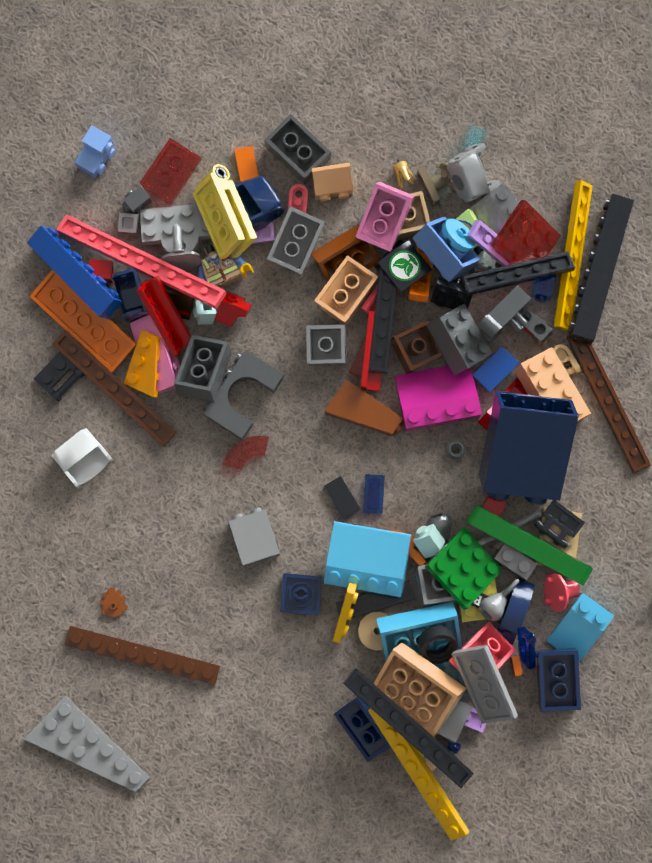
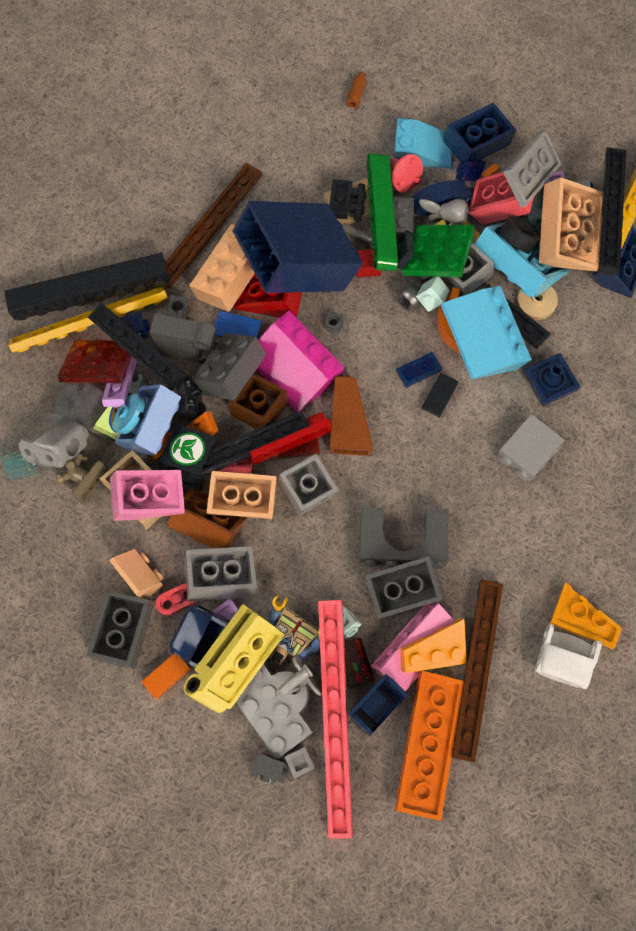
camera: 120 degrees left, 10 degrees down
blue brick [27,226,122,319] -> none
black plate [34,352,85,402] -> none
light blue brick [74,125,116,178] -> none
red brick [89,259,114,283] -> none
red fence [137,276,191,357] -> none
clear red plate [139,138,202,205] -> none
red brick [214,292,252,327] -> none
clear red tile [223,436,269,470] -> none
yellow plate [333,583,358,643] -> none
pearl gold piece [393,159,416,188] -> none
tan plate [553,344,581,377] -> none
none -> black tile [397,230,413,270]
none -> light orange wing [549,582,622,650]

